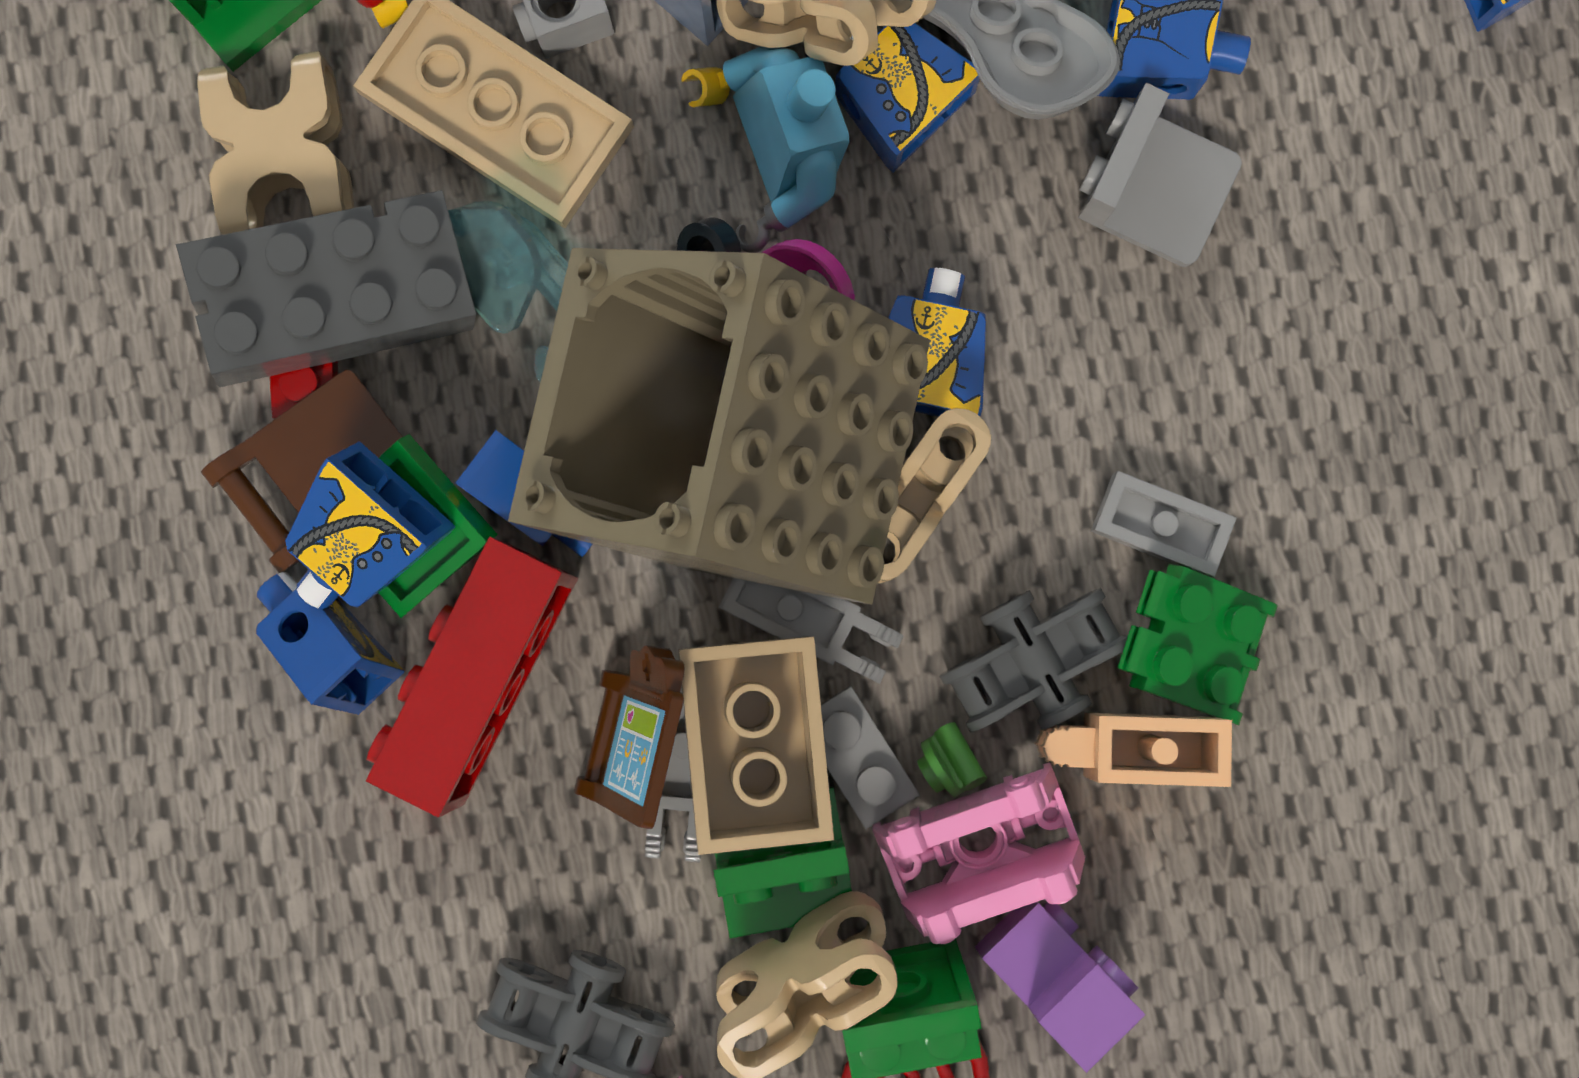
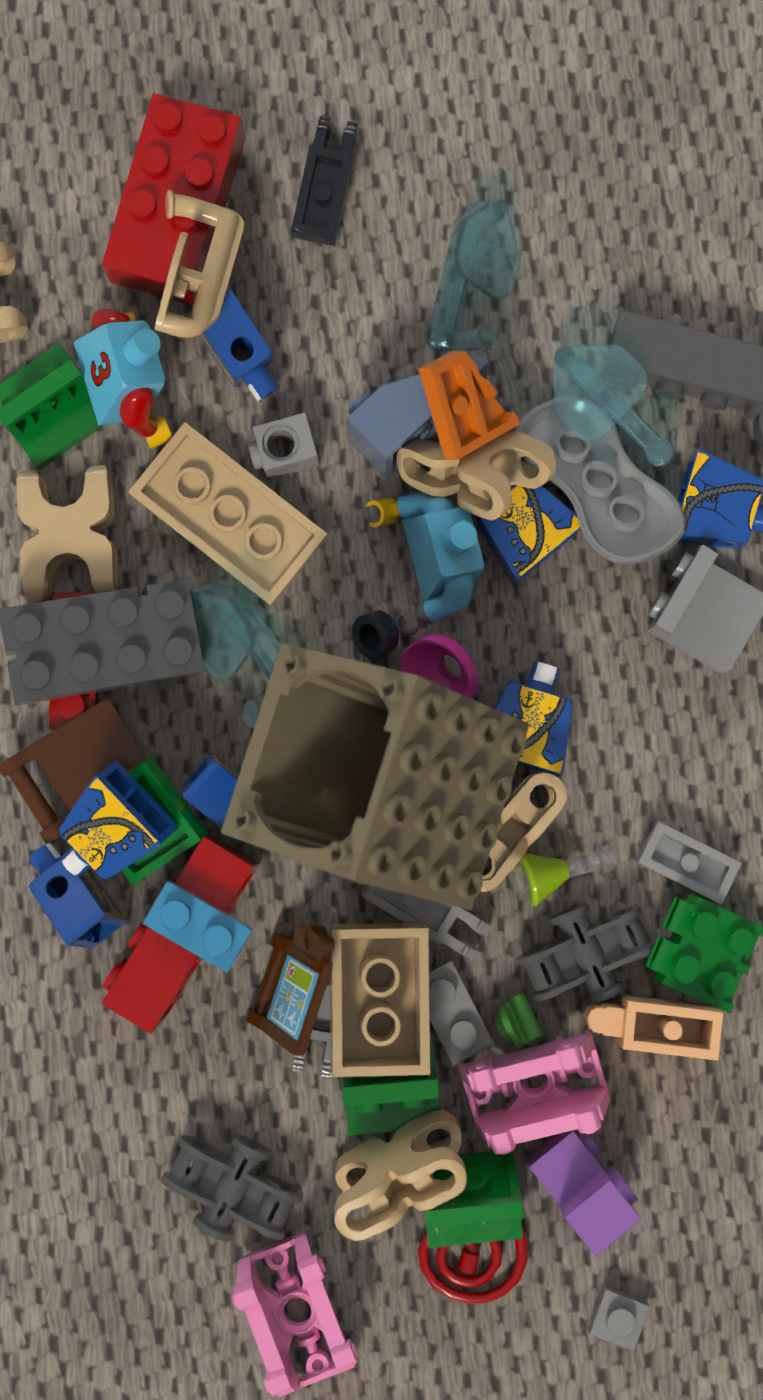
camera: 10 degrees right, 0 degrees up
none -> dark azure plate [142,880,253,973]
none -> piece [508,842,615,906]

